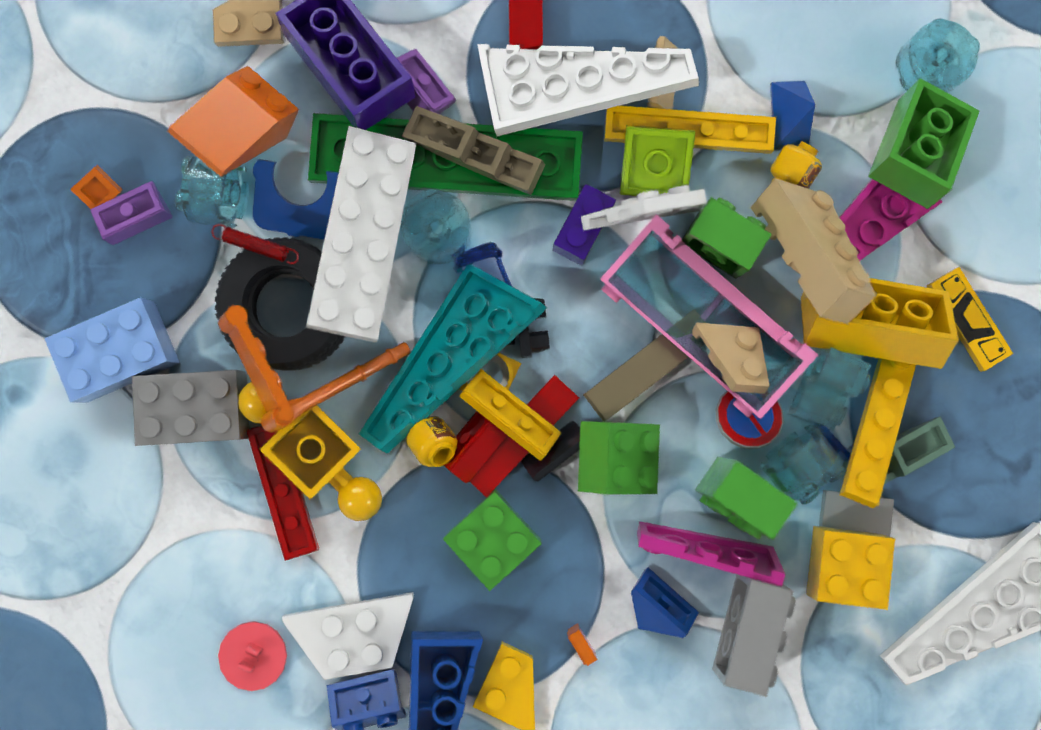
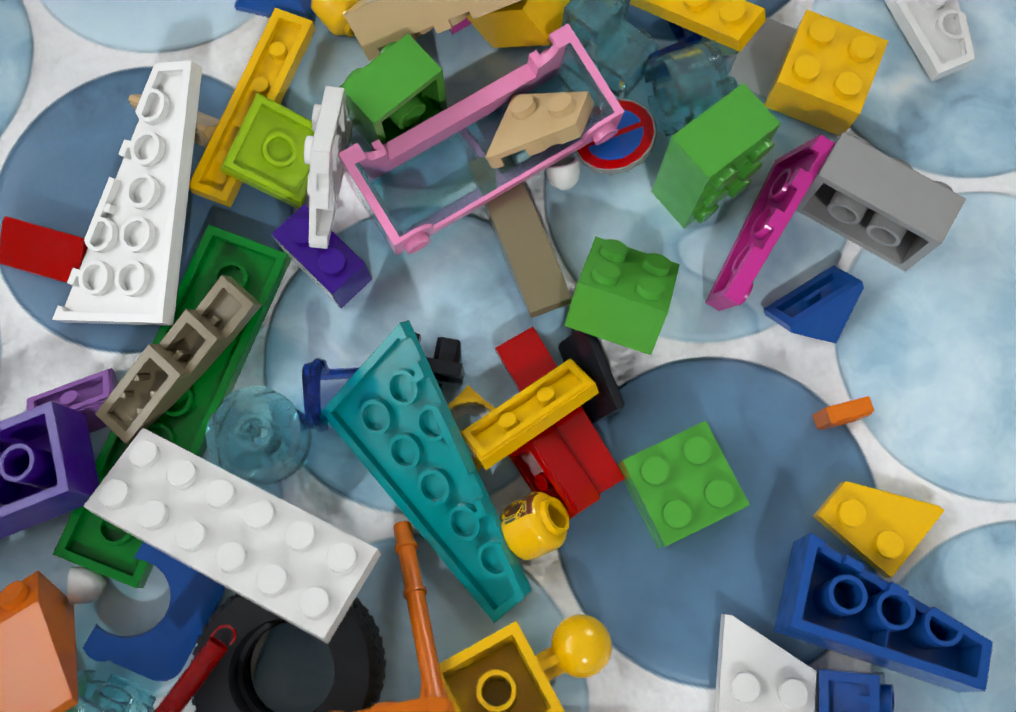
camera: 75 degrees left, 10 degrees down
none -> white hinge [67,566,106,605]
none -> white hinge [546,155,580,190]

